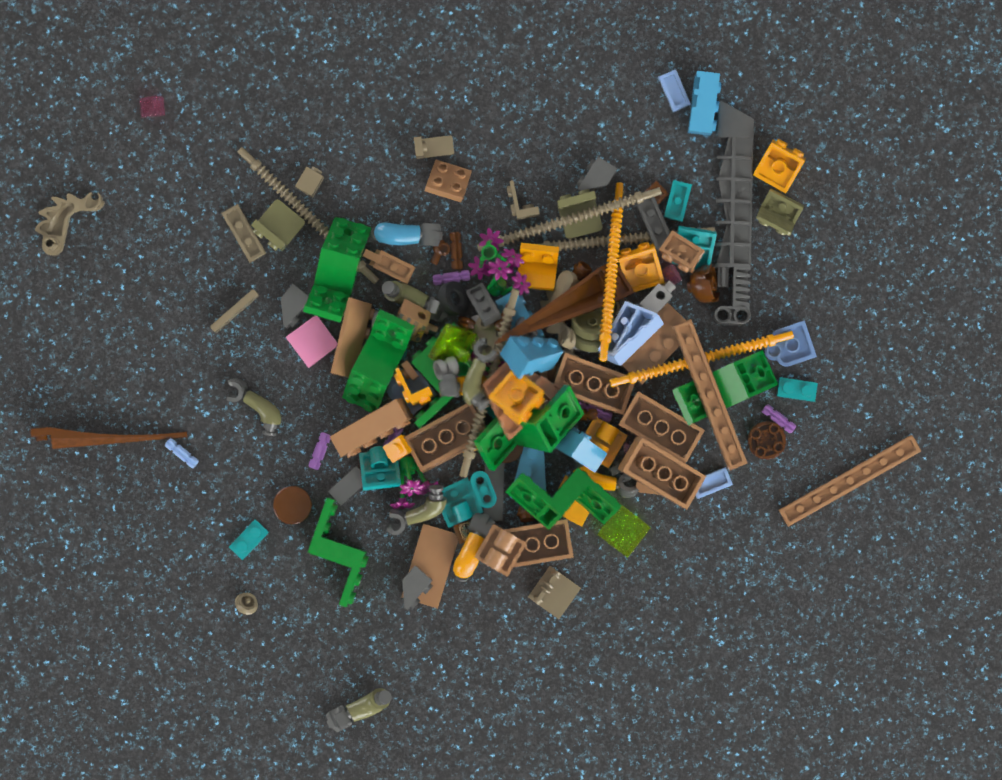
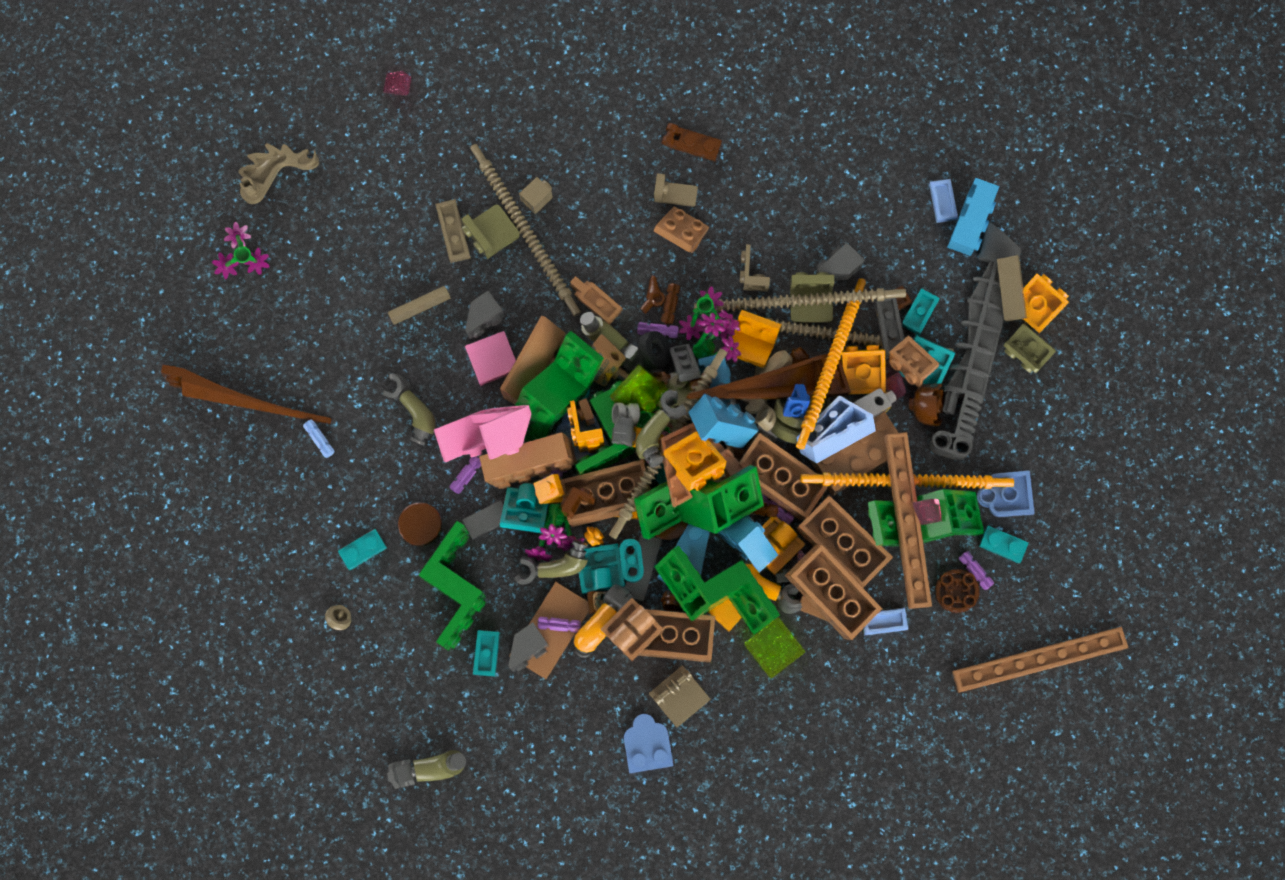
camera: 20 degrees right, 10 degrees down
green bracket [303,217,372,323] -> none
dark azure piece [371,222,443,246] -> none
none -> magenta plant [212,222,270,279]
none -> bright pink windscreen [434,405,532,462]
none -> teal plate [473,630,500,677]
none -> medium lavender axle [538,617,581,633]
none -> reddish brown bracket [561,487,595,519]
none -> light orange plate [584,526,604,547]
none -> medium blue plate [624,714,673,773]
none -> reddish brown plate [661,123,722,162]
none -> blue bracket [783,384,810,418]
none -> clear pink slope [912,499,942,525]
none -> dark tan tile [997,255,1027,322]

